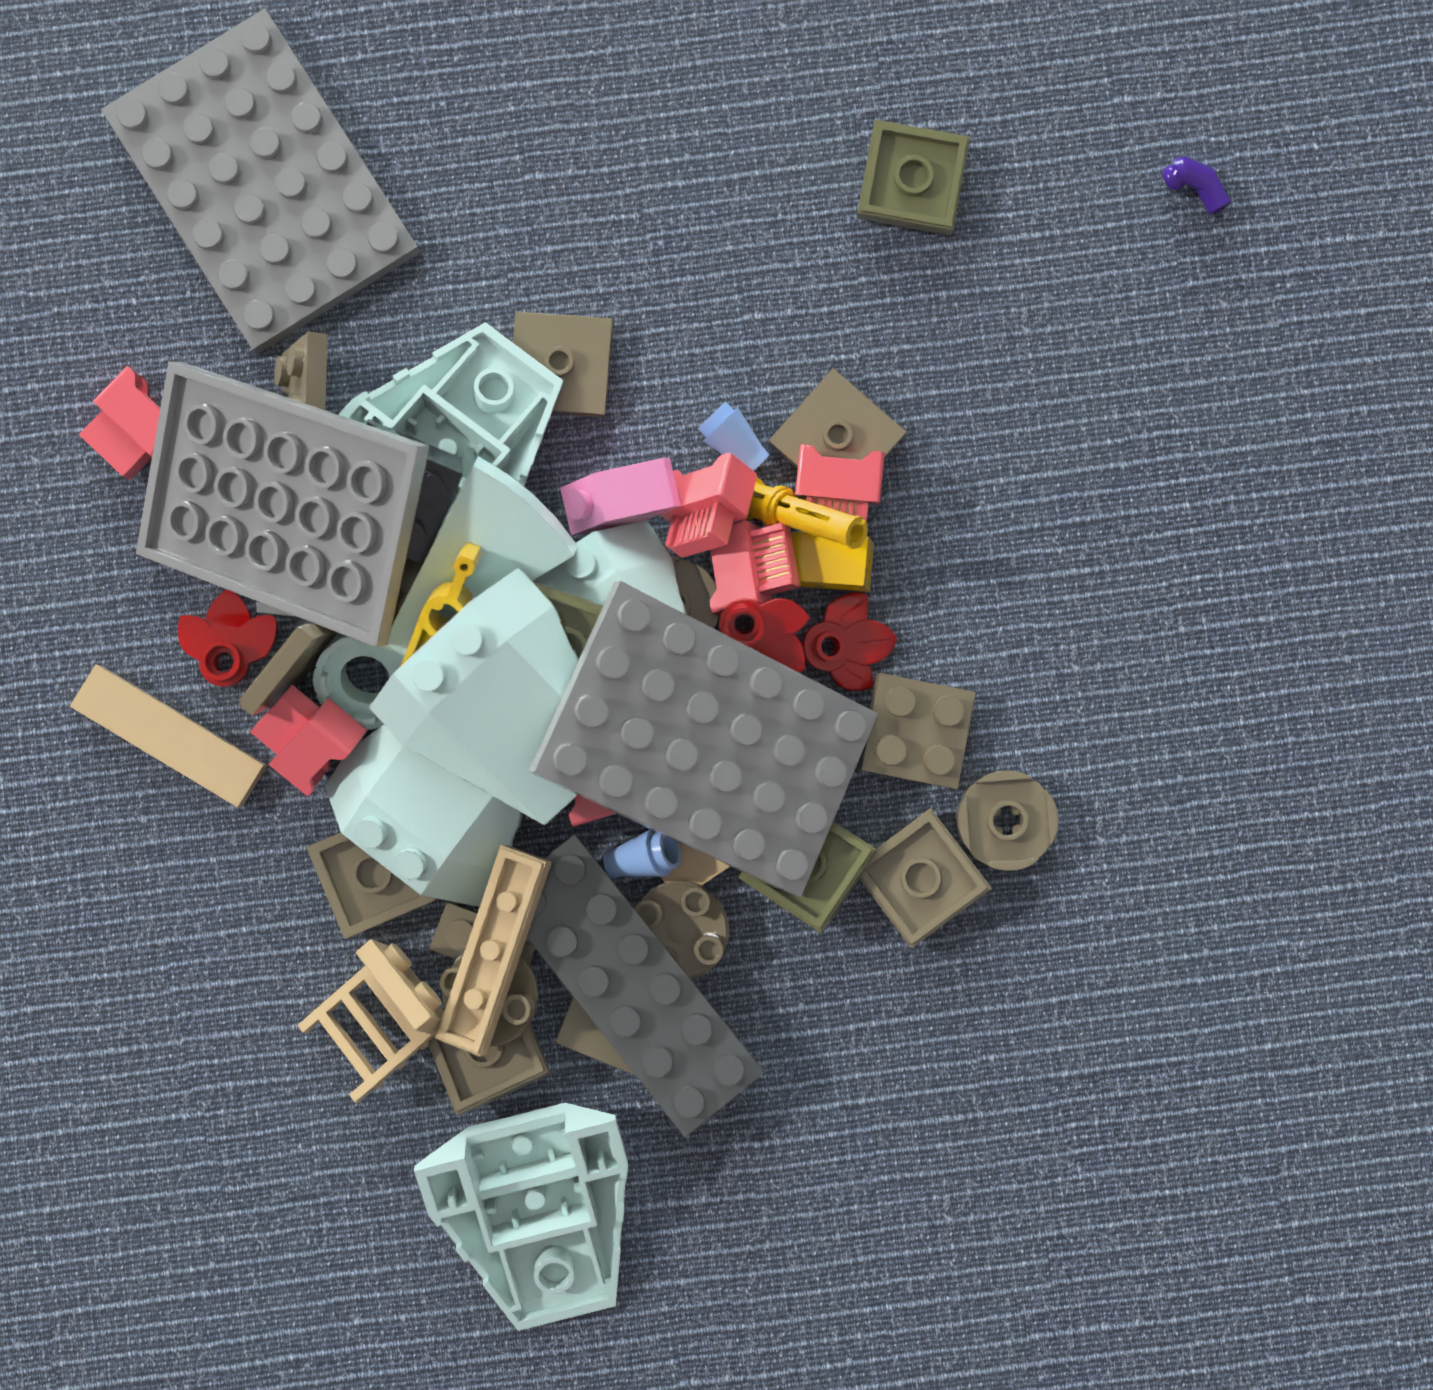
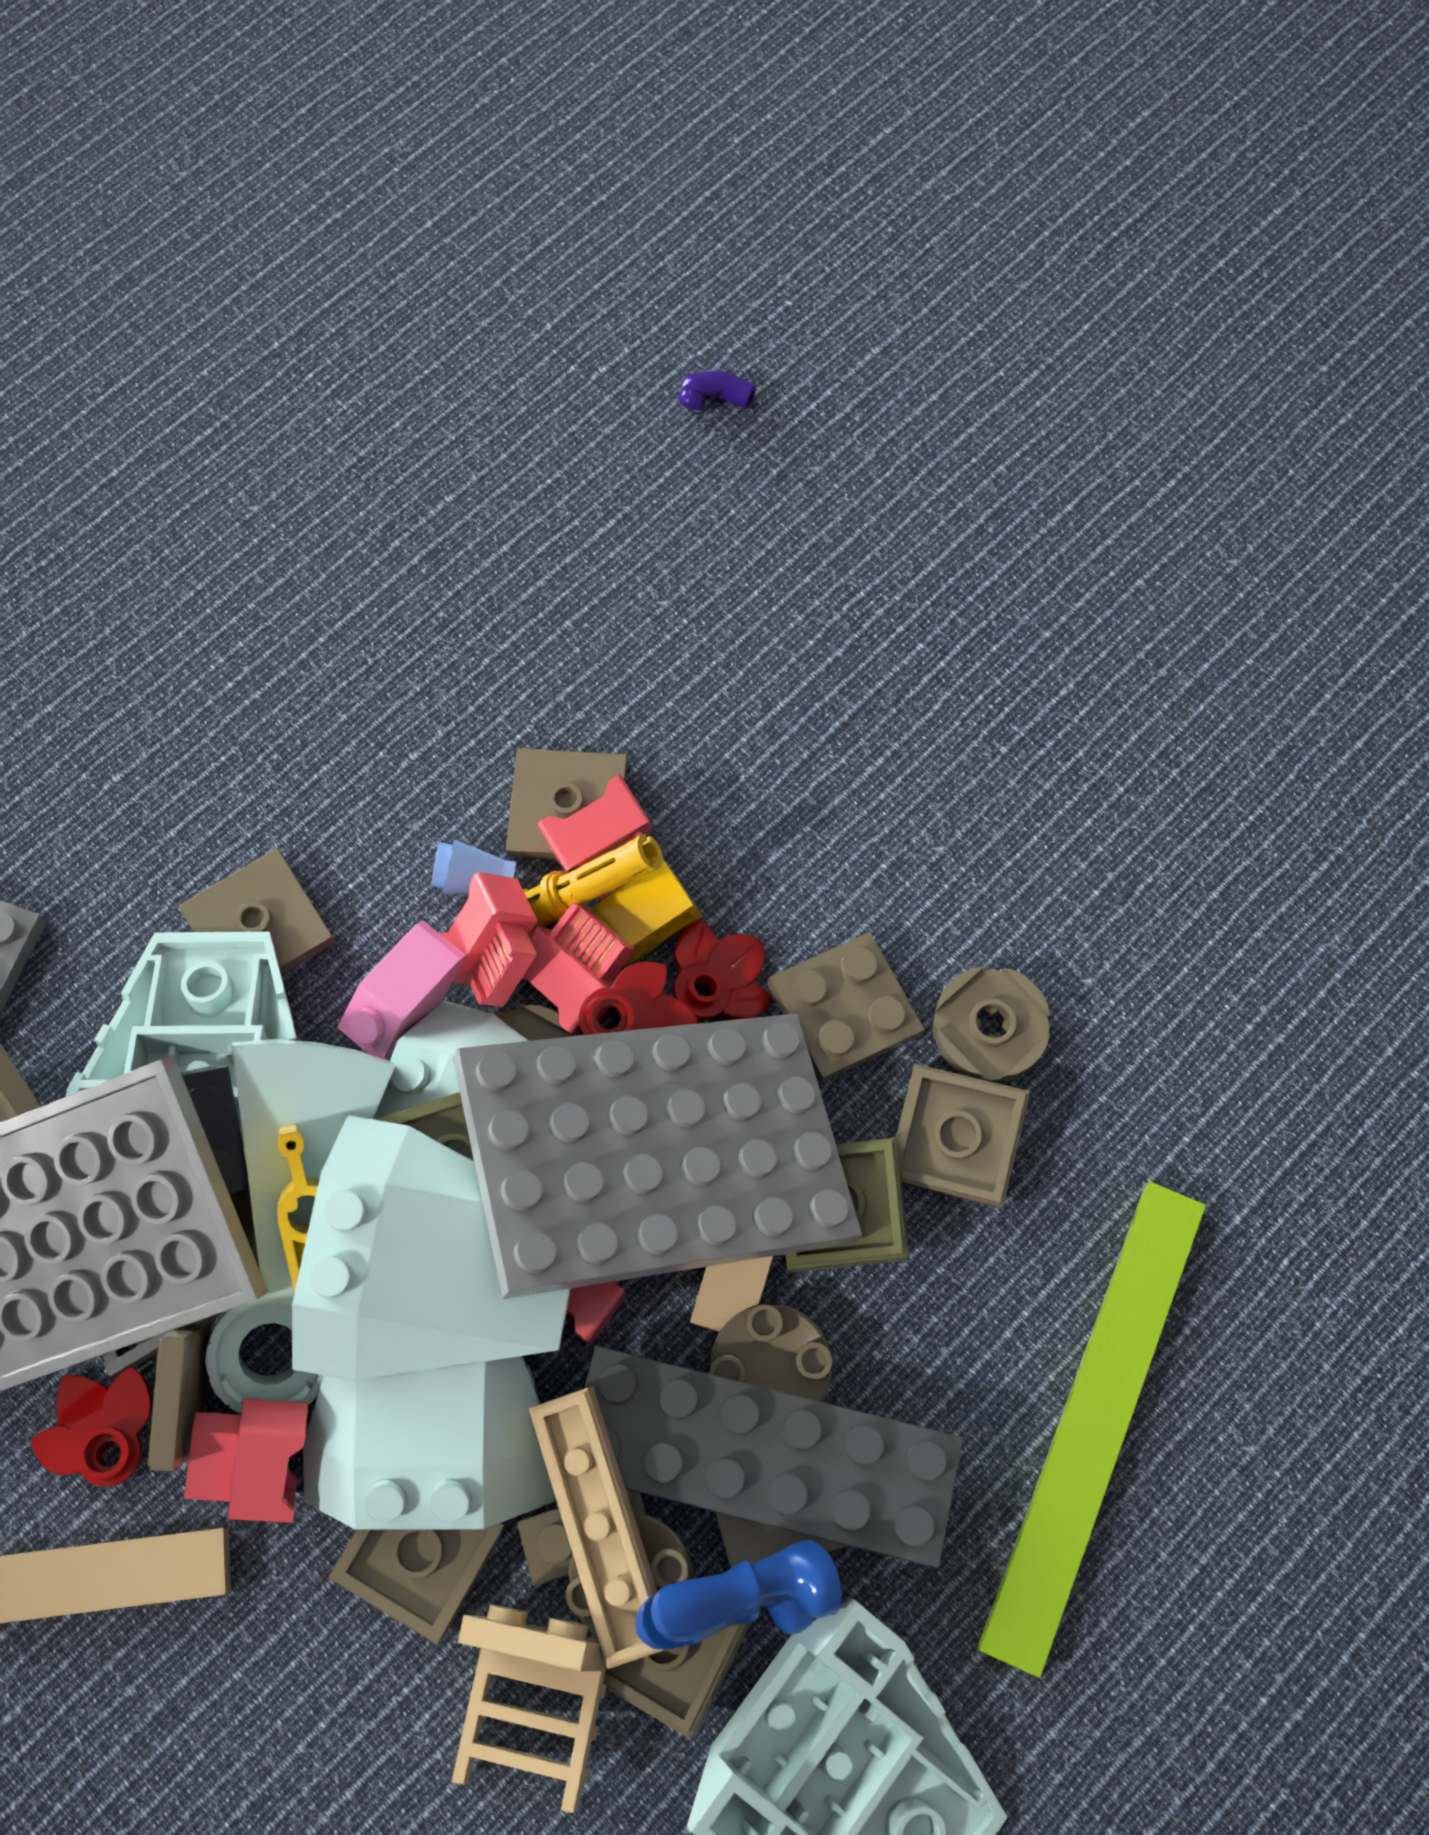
camera: 40 degrees left, 15 degrees down
light blue cone [603,829,681,879] -> none
olive plate [856,119,970,236] -> none
none -> blue piece [636,1540,842,1650]
none -> lime tile [977,1181,1206,1678]

